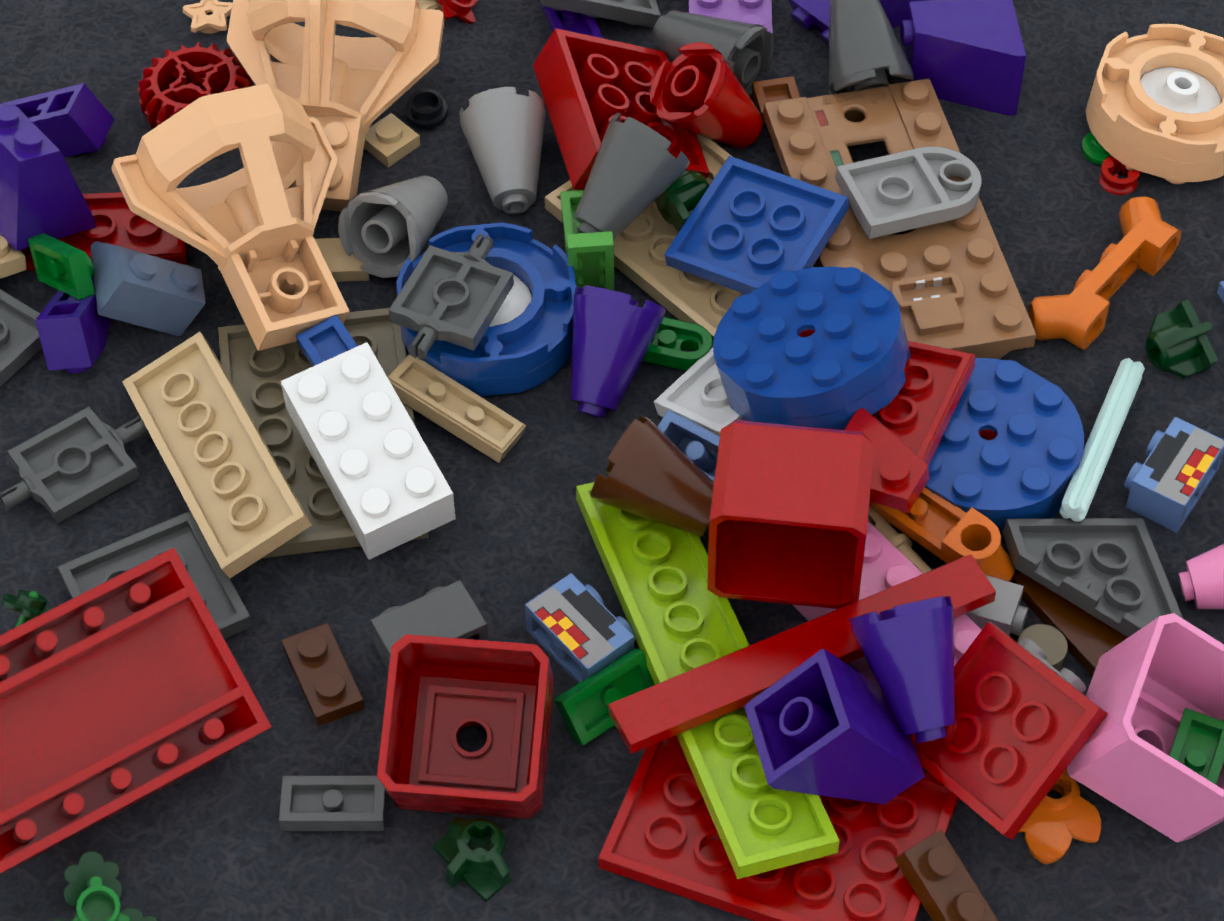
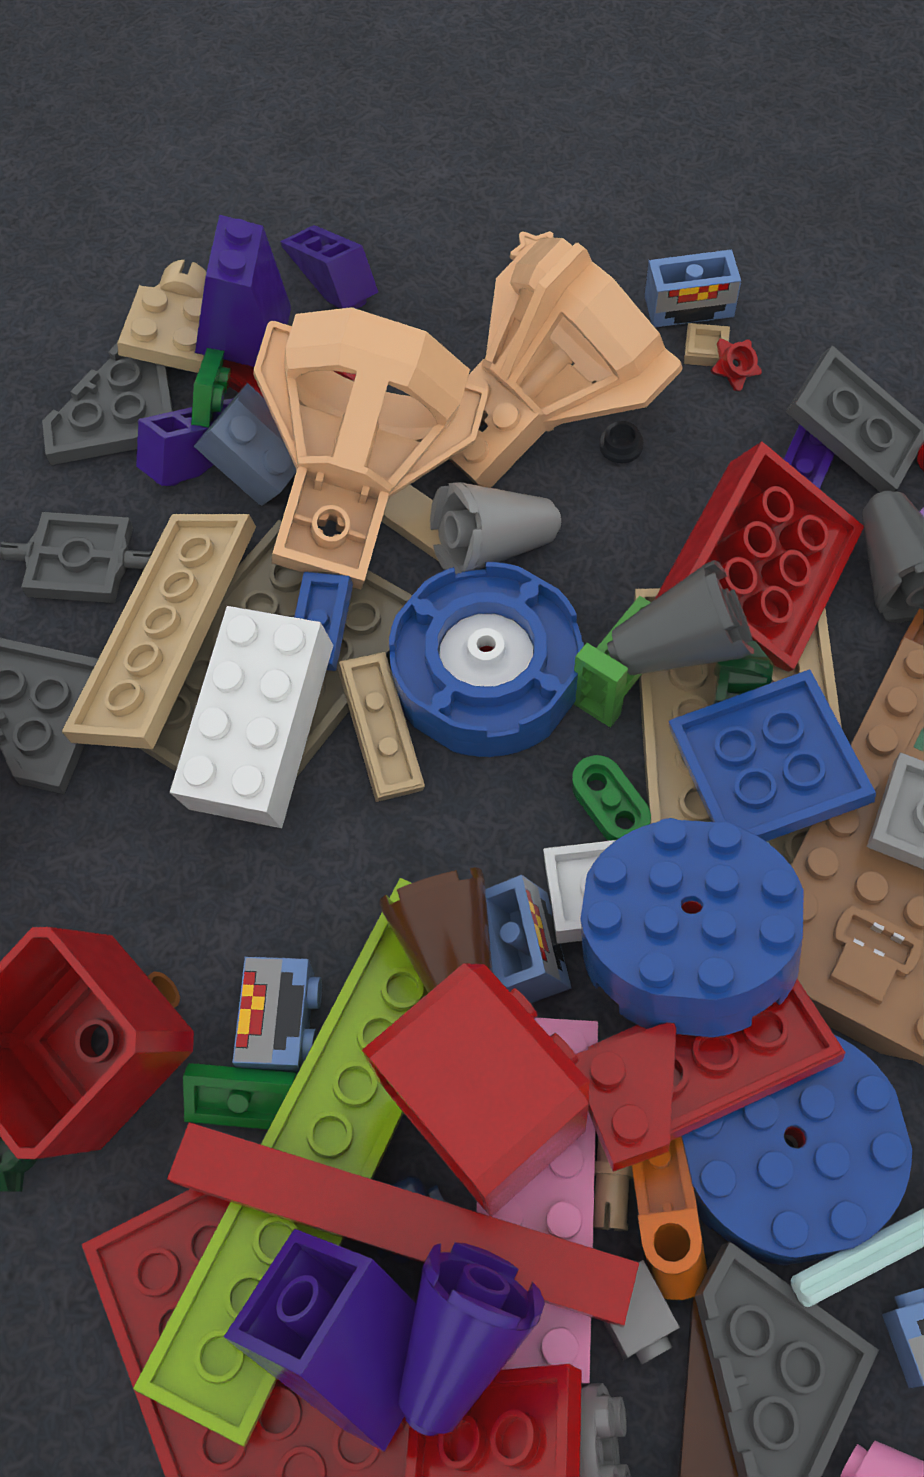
camera: 45 degrees right, 10 degrees up
red gear [138,41,253,129] -> none
reddish brown plate [281,623,365,726] -> none
tan plate [364,113,420,167] -> none
dark grey brick [371,580,488,671] -> none
dark grey plate [389,234,514,360] -> none
light grey cone [459,87,546,214] -> none
dark purple cone [571,286,666,418] -> none
red cone [650,42,763,149] -> none
dark tan tile [1018,624,1068,671] -> none

